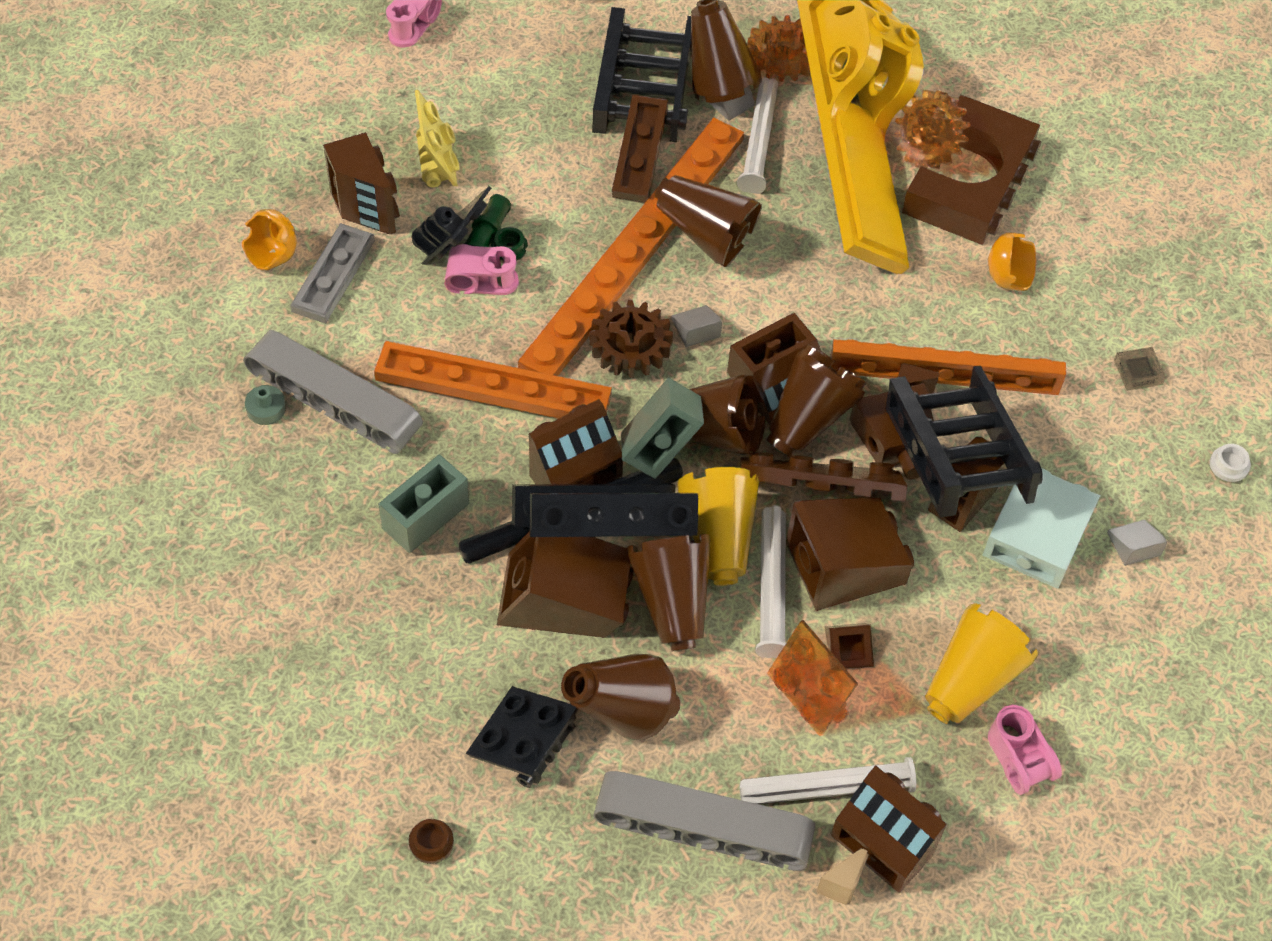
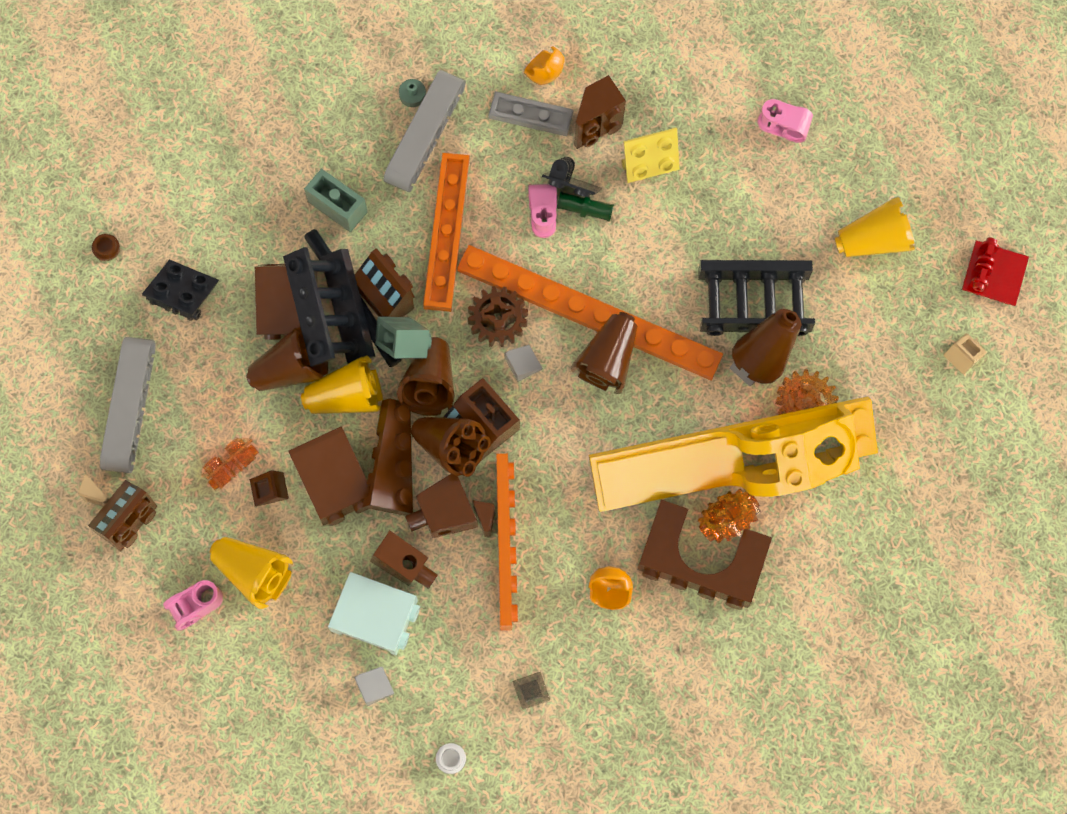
camera: 85 degrees right, 15 degrees up
dark green plate [491,227,528,261] -> none
reddish brown cone [561,654,680,740] -> none
reddish brown plate [612,95,669,202] -> none
white axle [737,77,778,194] -> none
white axle [739,757,916,804] -> none
white axle [756,505,789,659] -> none
black fence [885,366,1043,518] -> none

